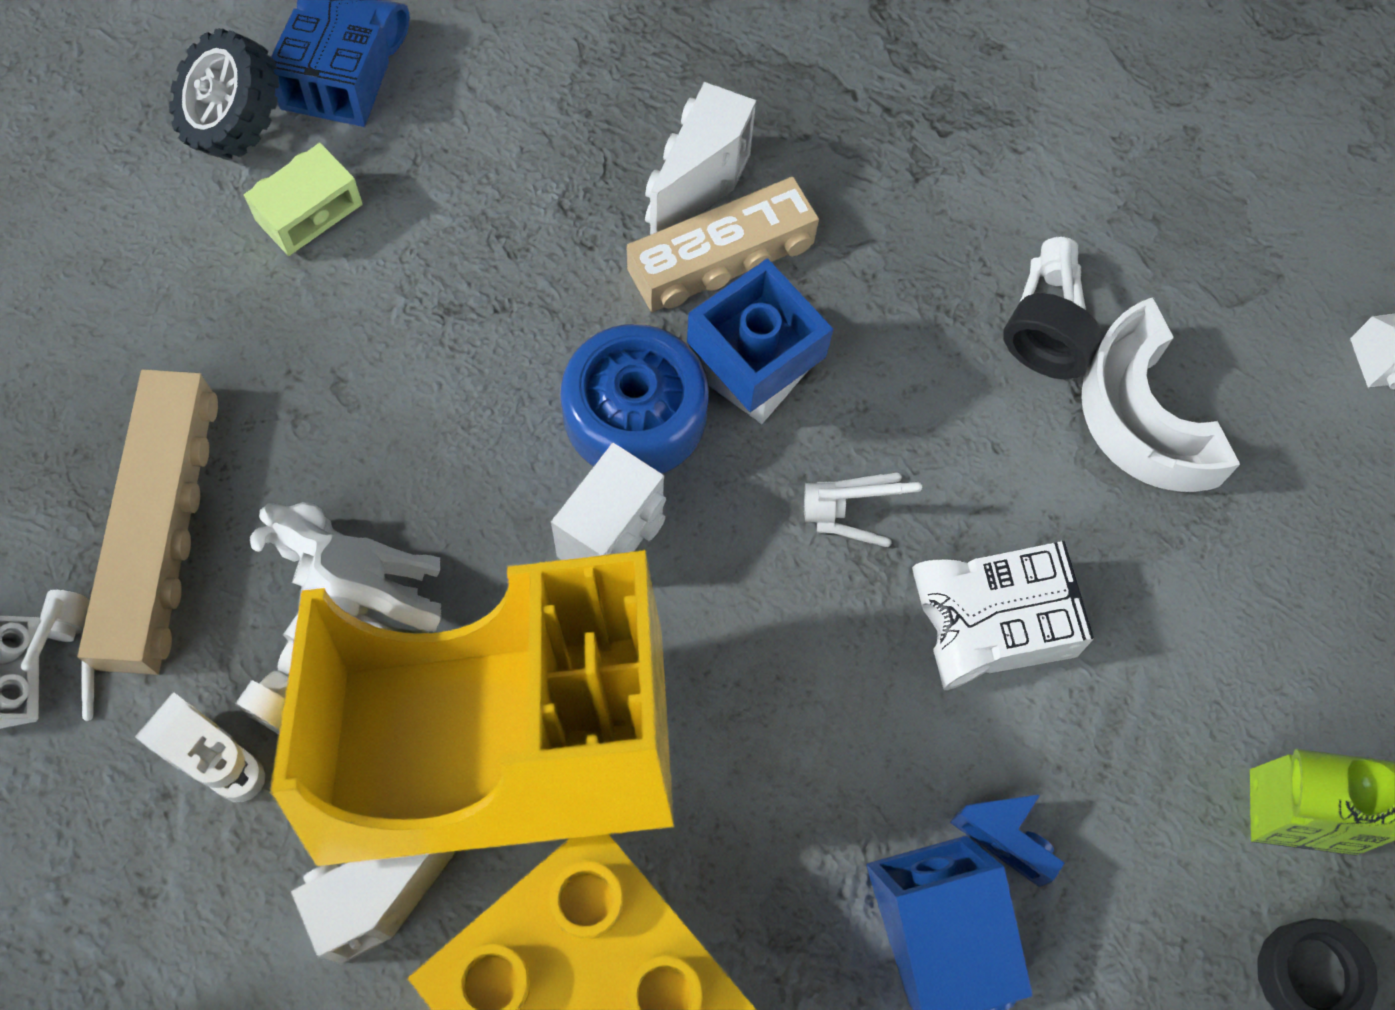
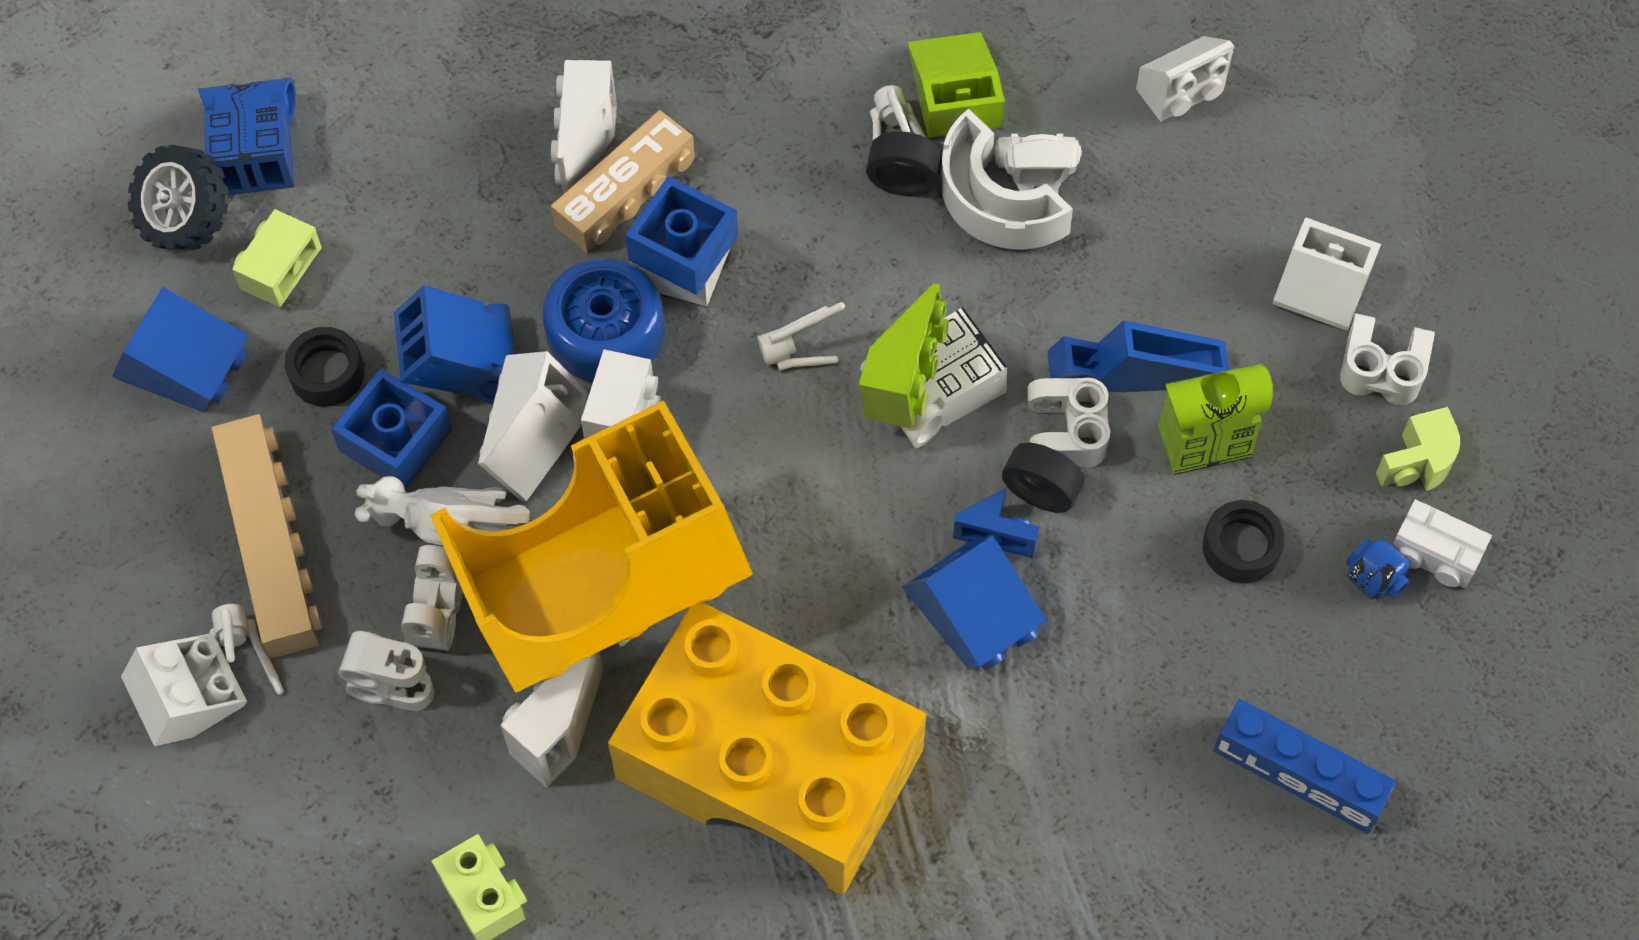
camera: 15 degrees left, 5 degrees down
none -> blue slope [112,287,249,412]
none -> black tyre [285,327,365,407]
none -> blue brick [331,368,453,489]
none -> blue piece [394,285,515,405]
none -> white slope [478,351,588,502]
none -> lime slope [858,283,949,429]
none -> lime slope [907,32,1005,138]
none -> white piece [993,134,1082,194]
none -> black tyre [1002,442,1085,513]
none -> white piece [1027,377,1111,468]
none -> blue slope [1047,320,1229,392]

